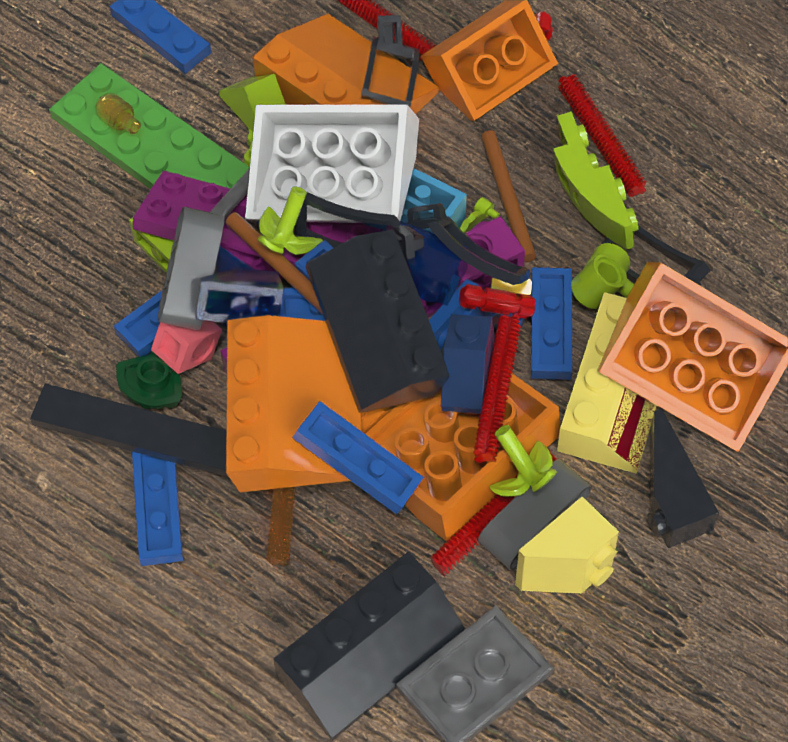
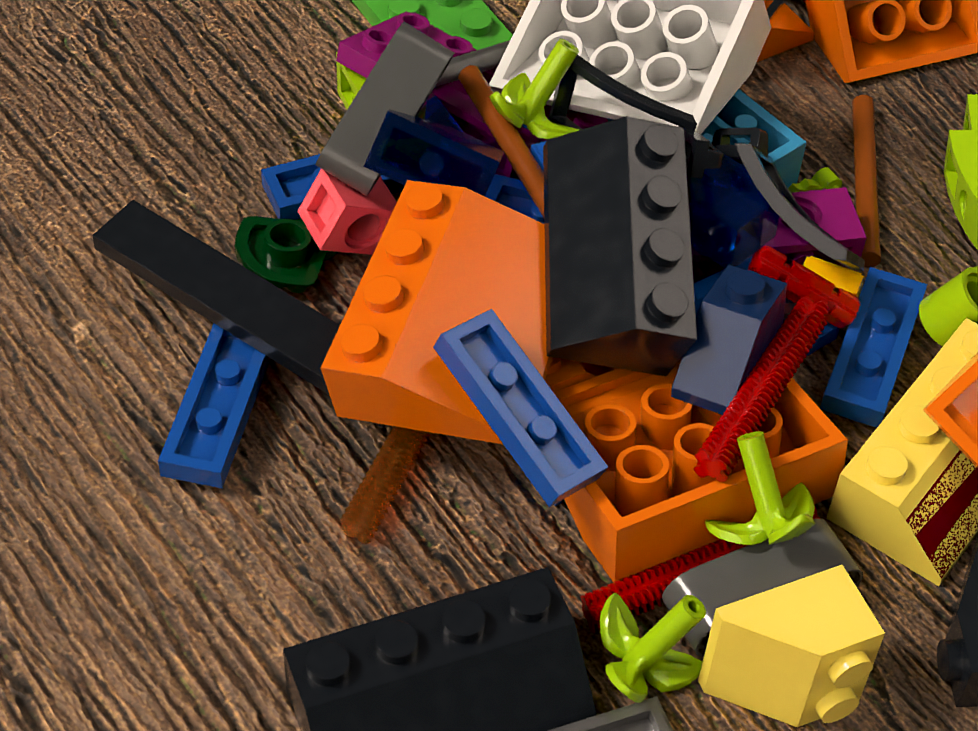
camera: 15 degrees right, 10 degrees down
none -> lime plant [600,593,706,703]

